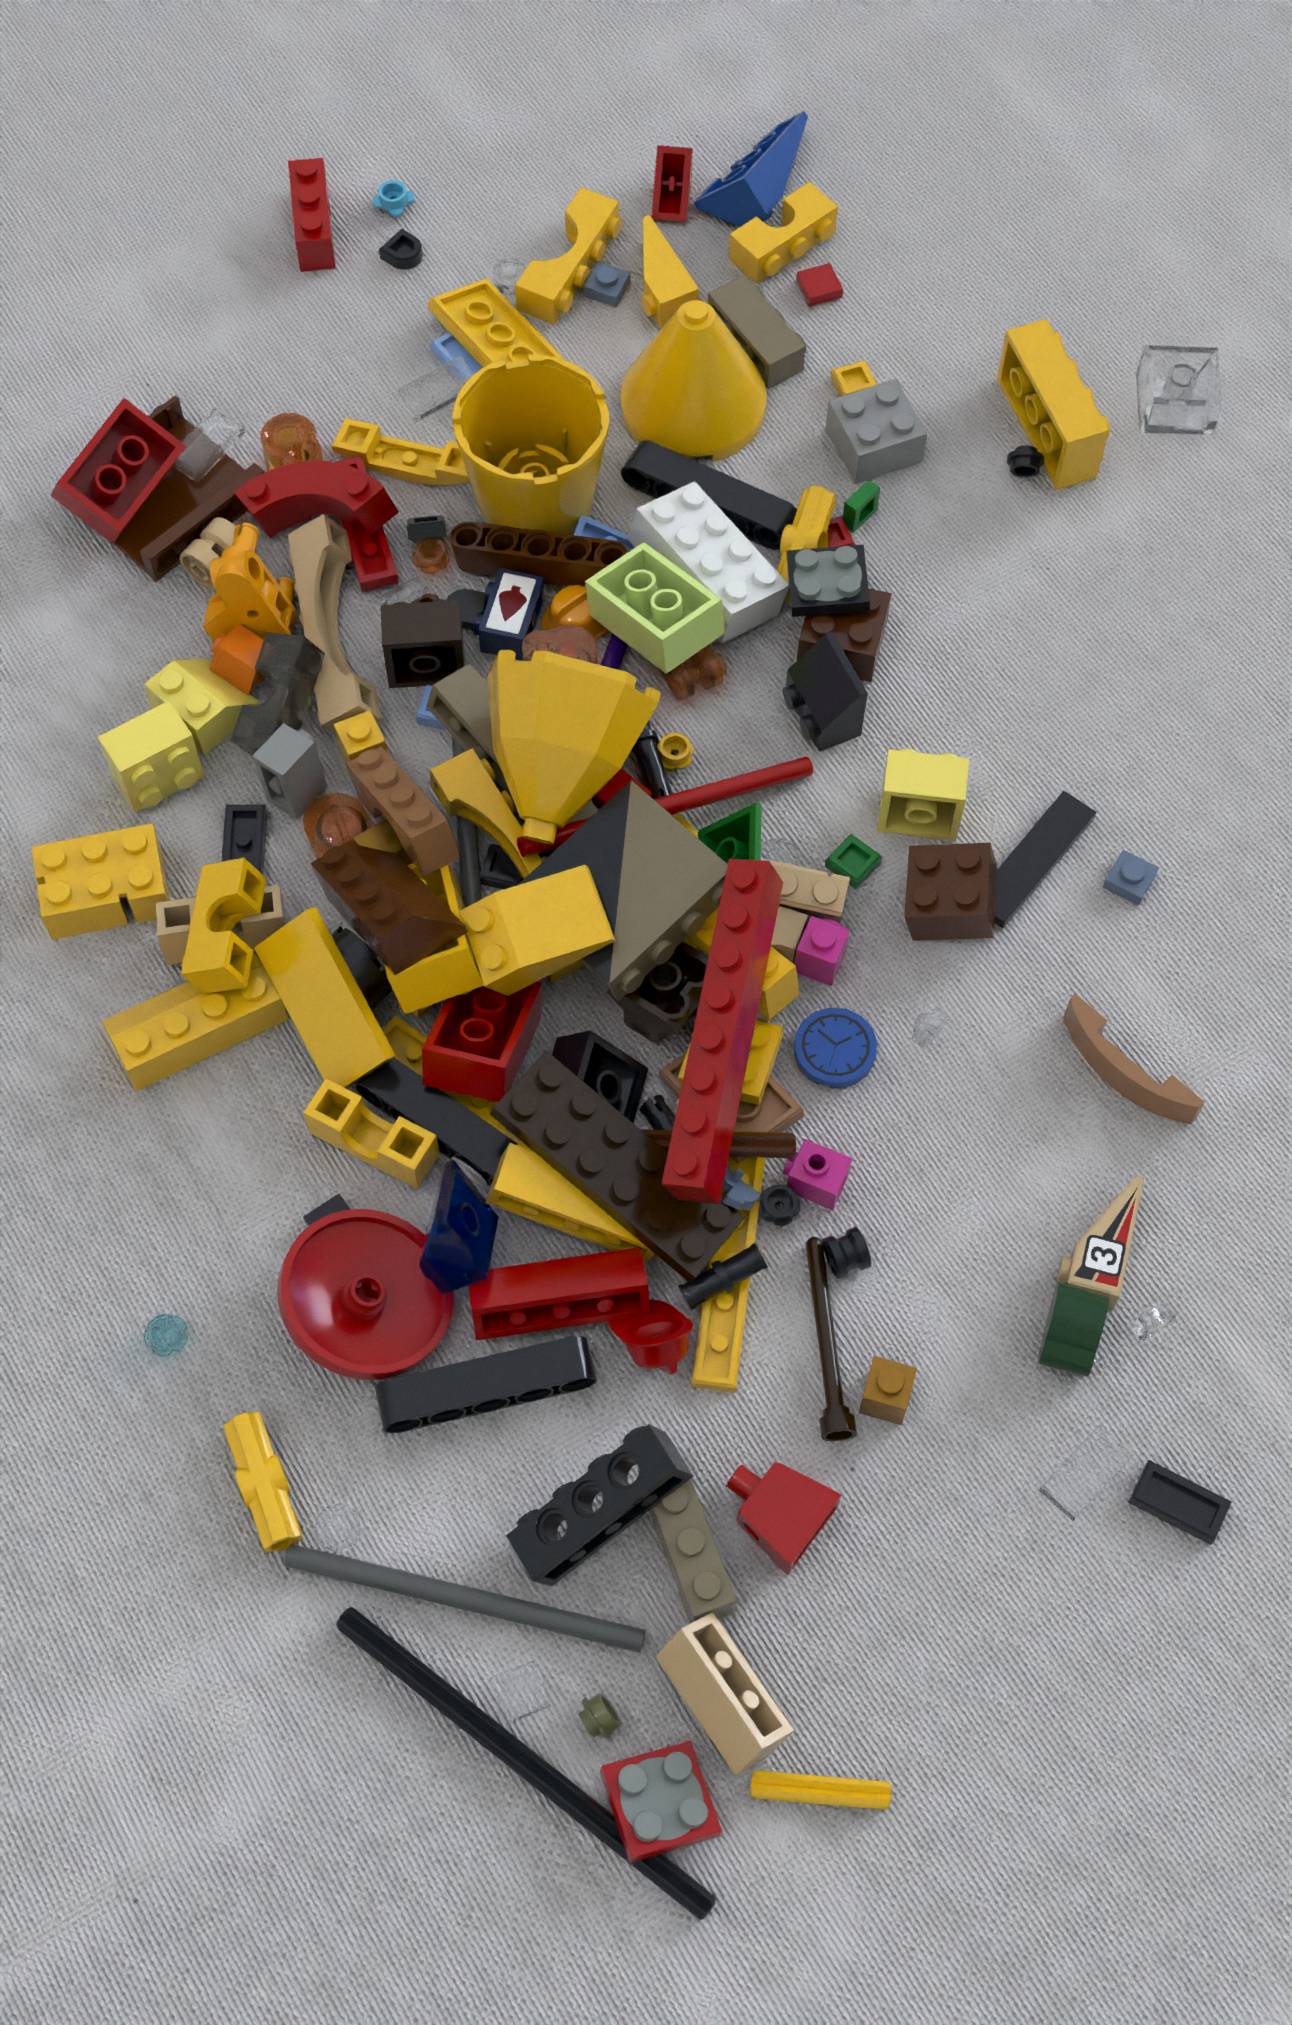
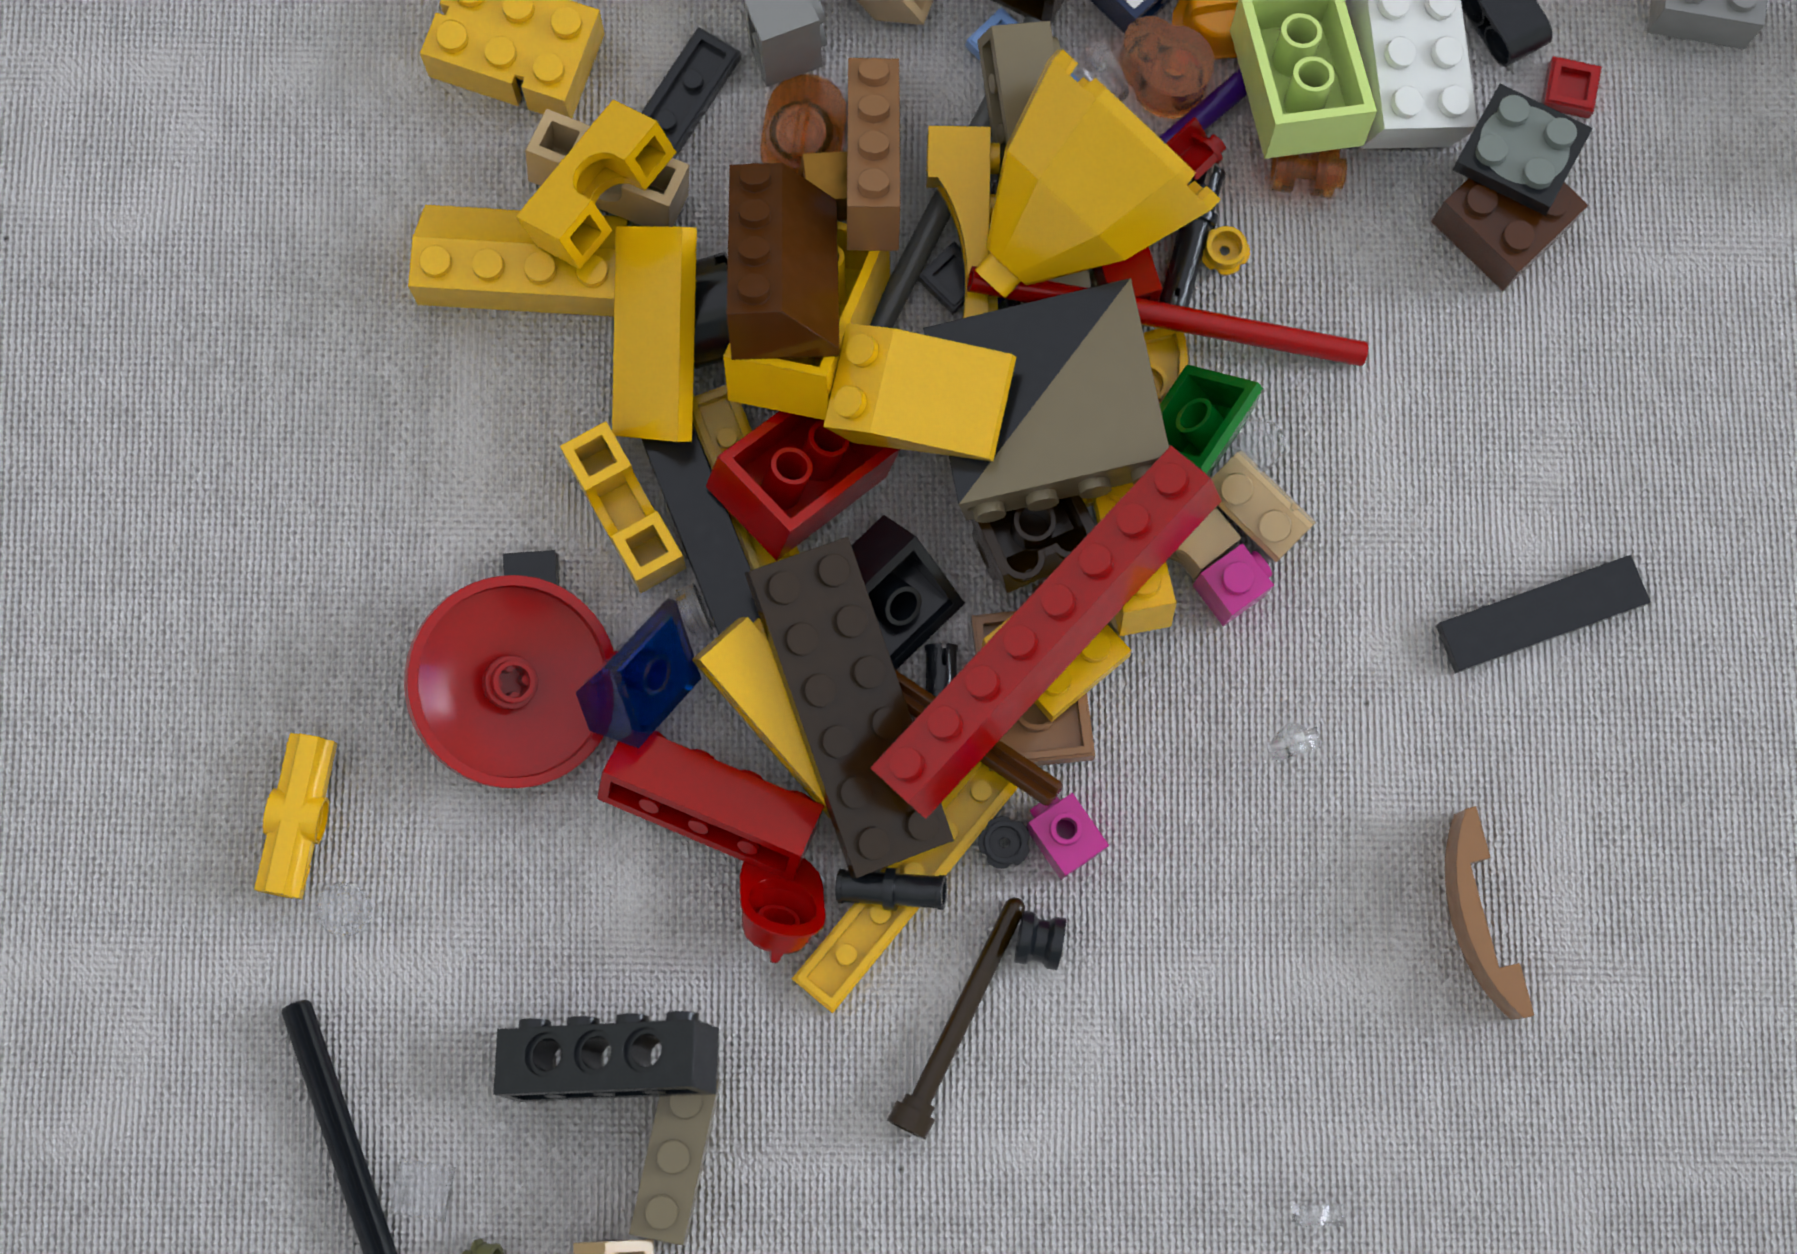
camera: 25 degrees right, 15 degrees up
clear light blue plate [144,1314,188,1357] -> none
dark grey piece [284,1544,646,1653] -> none
yellow brick [333,710,387,763] -> none
black beam [375,1336,597,1433] -> none
sand blue piece [722,1163,760,1210] -> none
red torso [726,1462,842,1575] -> none
yellow piece [777,485,837,602] -> none
black slope [783,632,868,752] -> none
blue tile [794,1007,877,1089] -> none
green tile [825,834,882,890] -> none
green tile [843,480,880,533] -> none
pearl gold brick [858,1356,917,1425] -> none
light yellow brick [877,749,969,841] -> none
reddish brown brick [904,842,997,941] -> none
dark green piece [1038,1282,1109,1377] -> none
slope [1057,1176,1144,1311] -> none
sand blue plate [1103,850,1159,906] -> none

